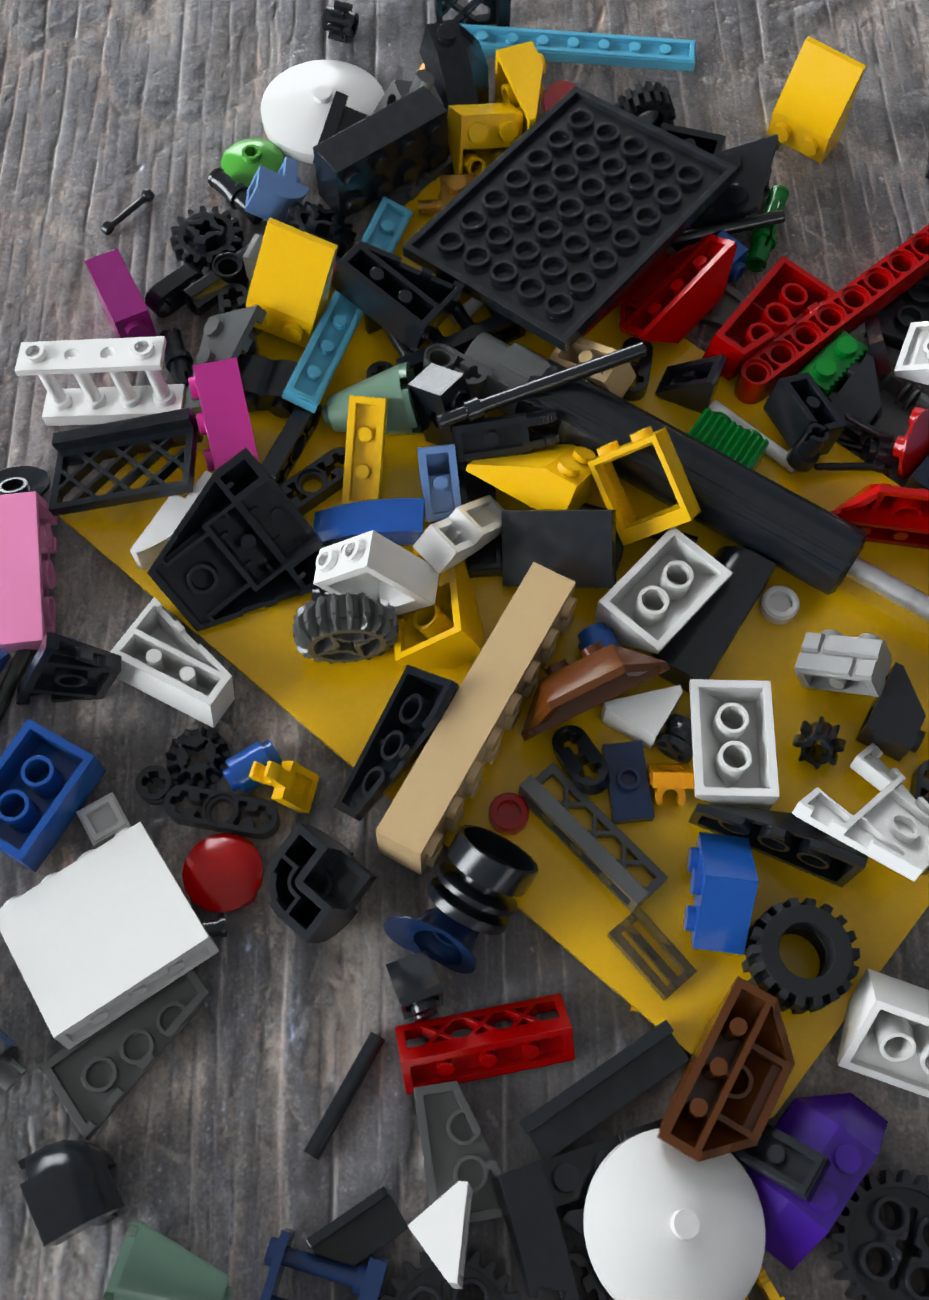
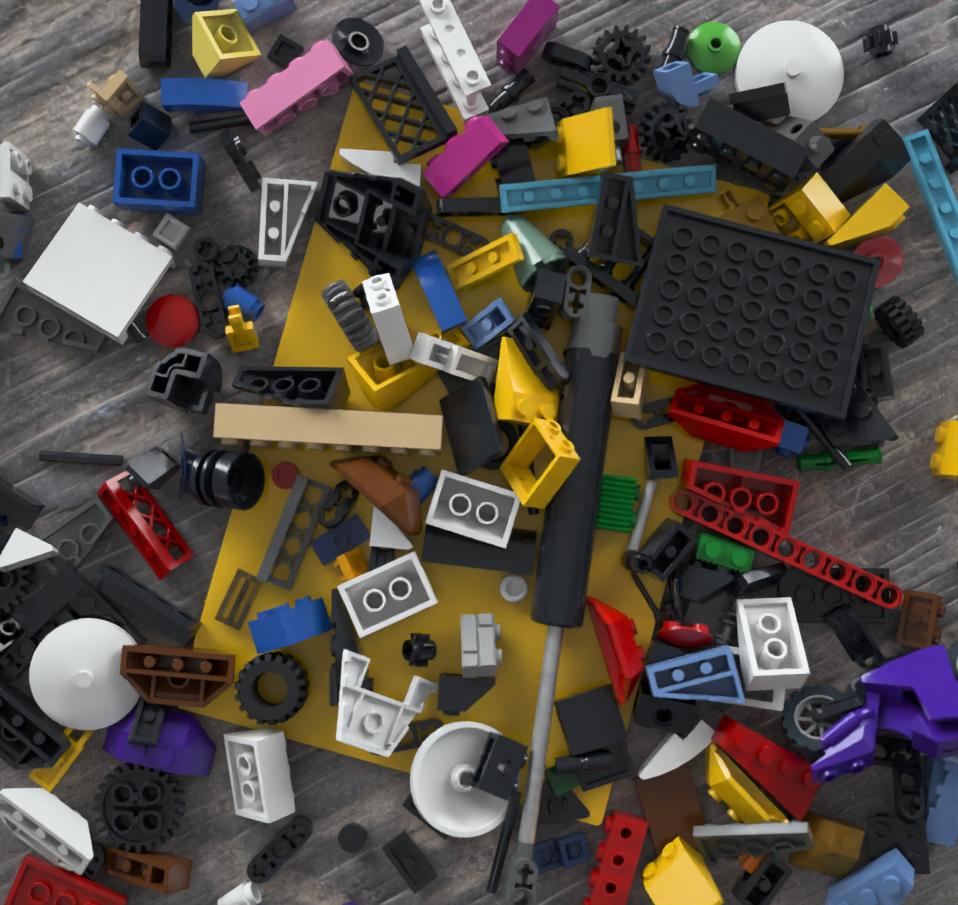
camera: 70 degrees right, 20 degrees up
black bar [435,342,647,429] -> none

